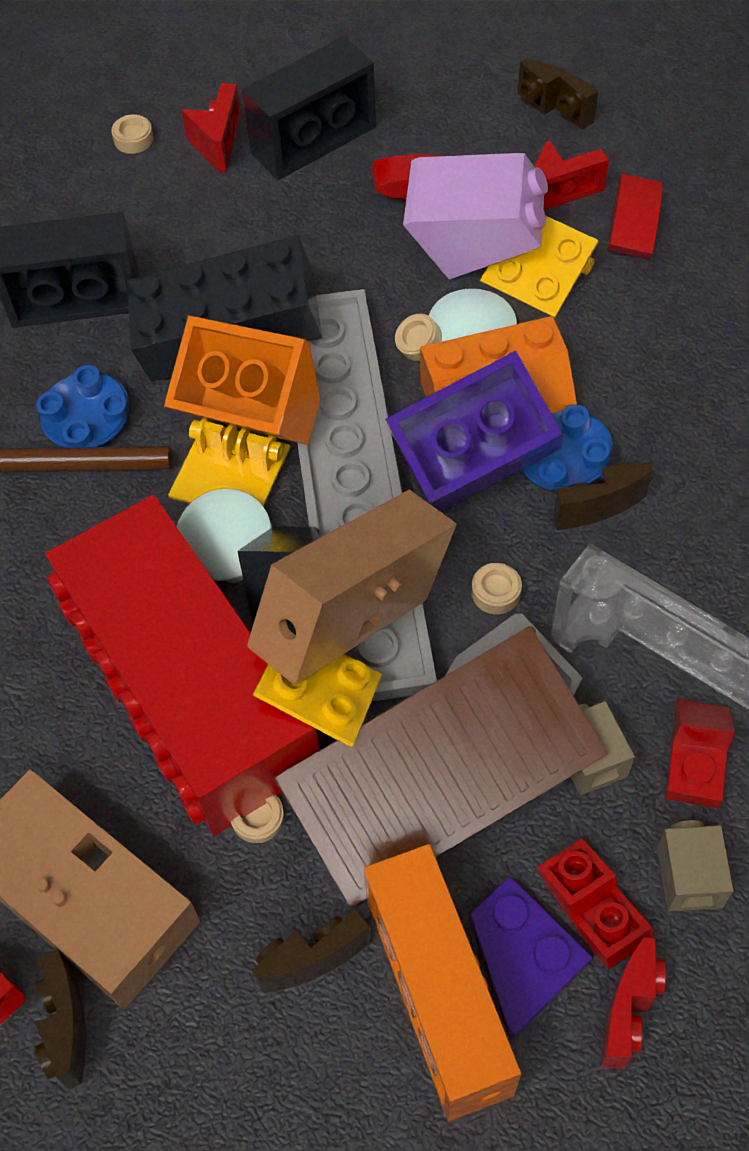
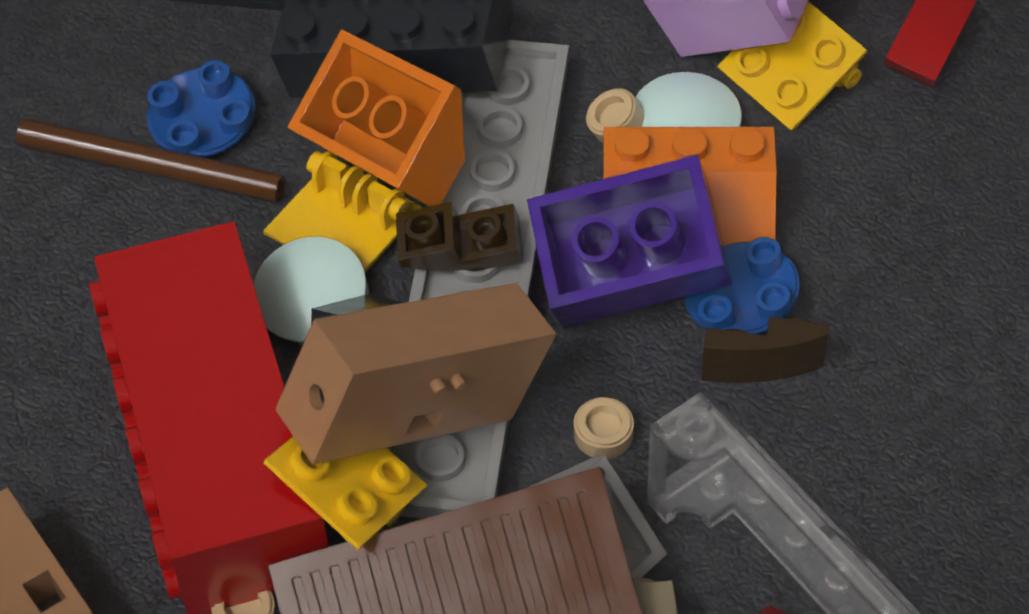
camera: 15 degrees right, 5 degrees down
none -> dark brown slope [396,202,523,270]

